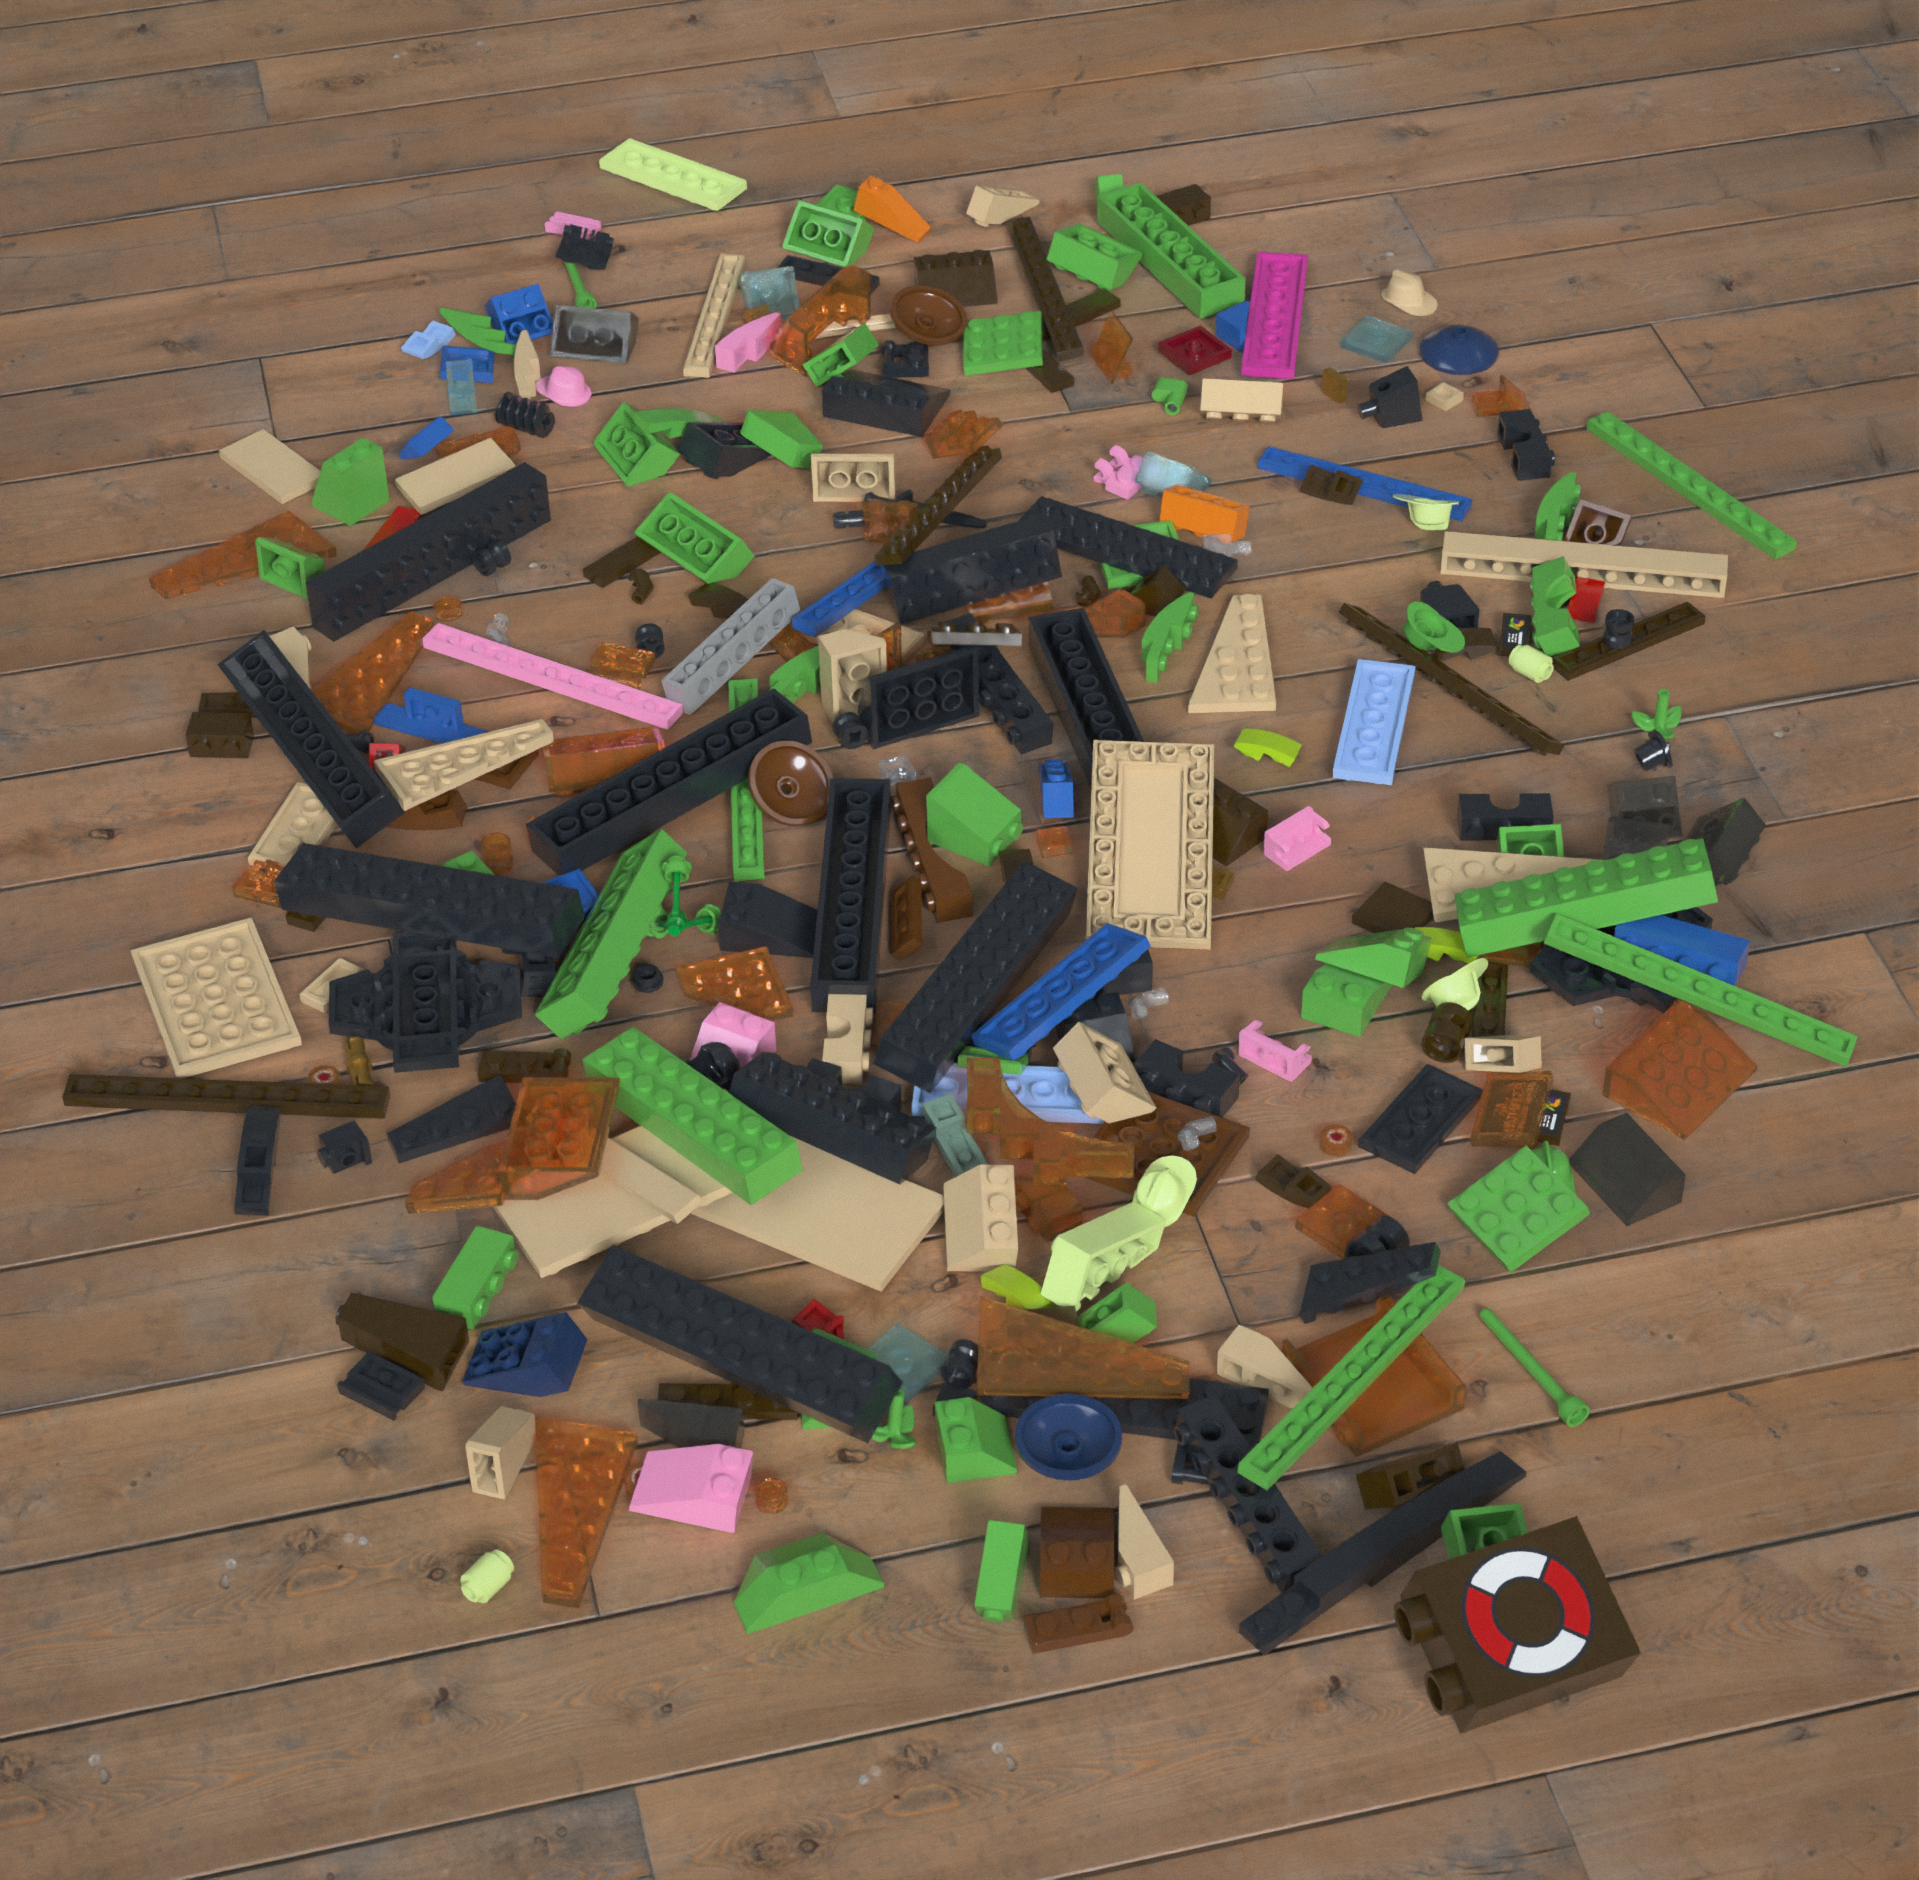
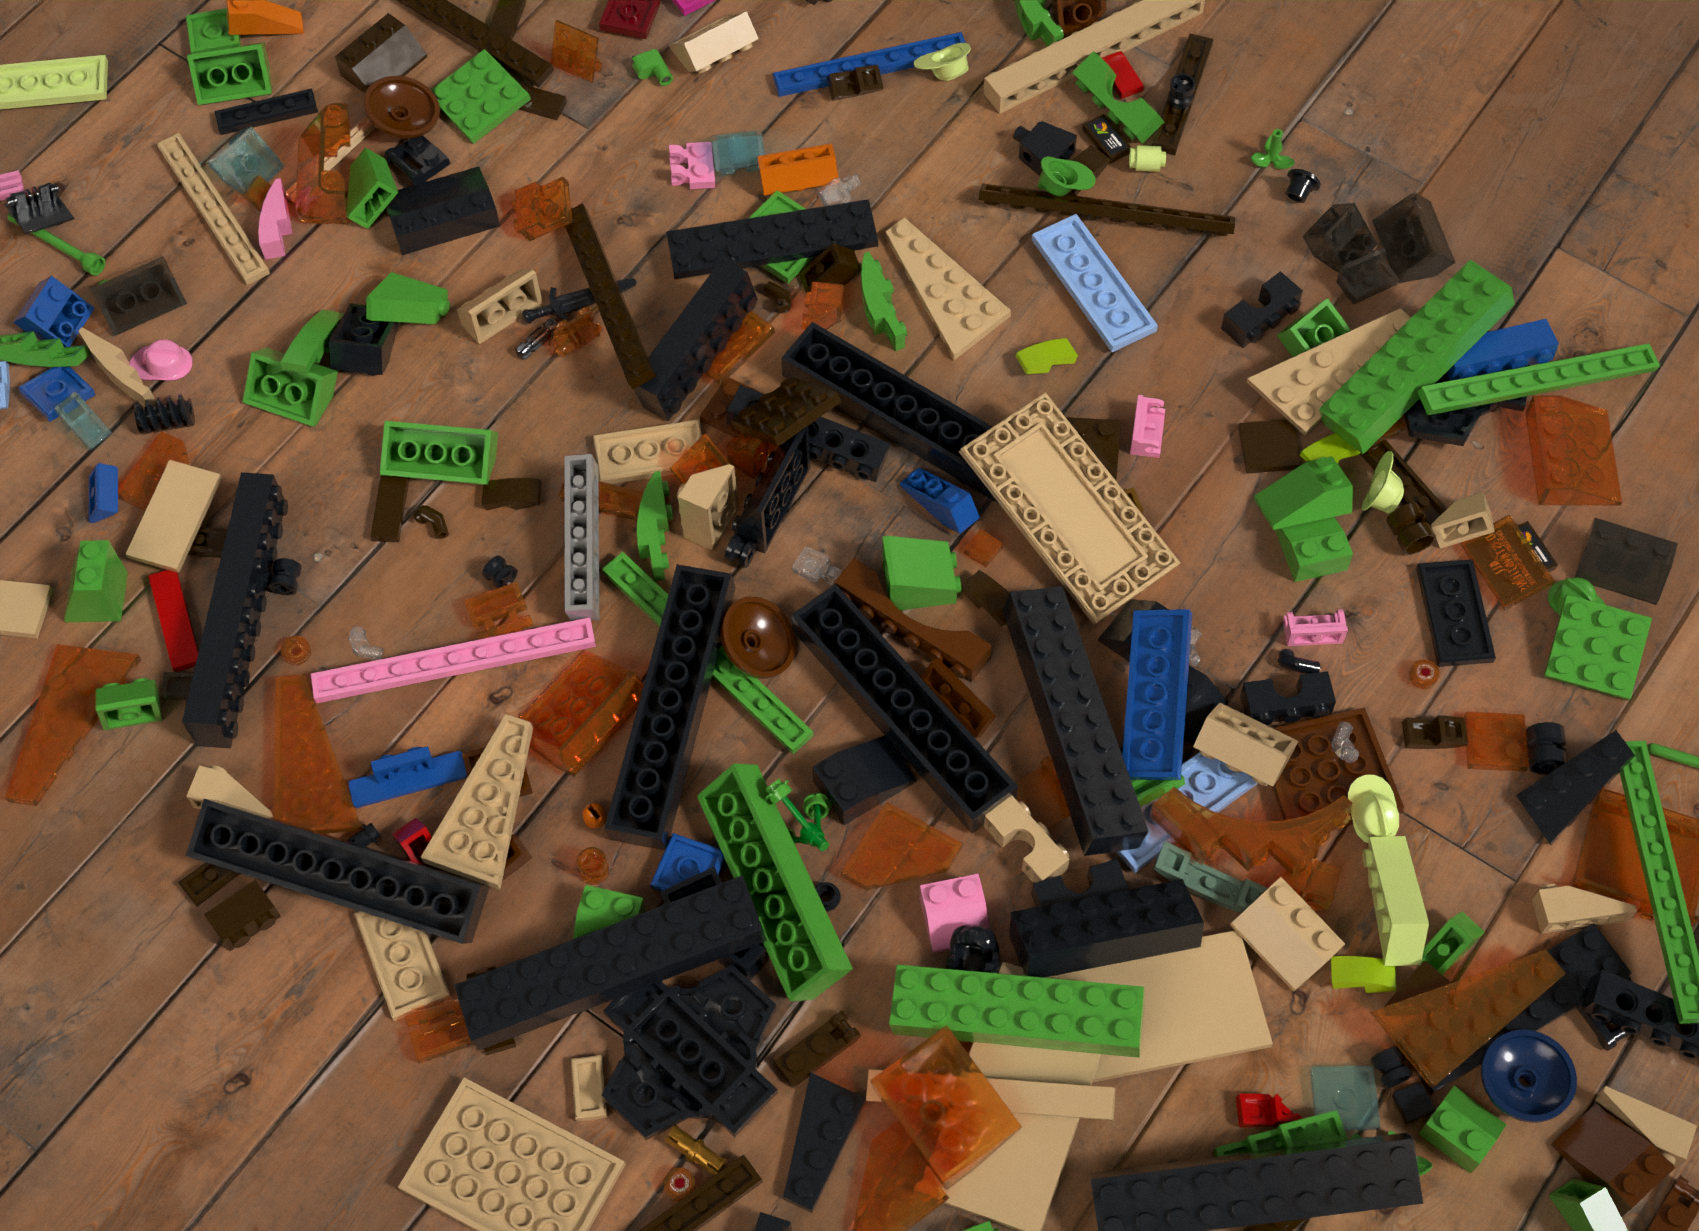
camera: 40 degrees left, 20 degrees up
blue plate [792,561,887,637] -> none

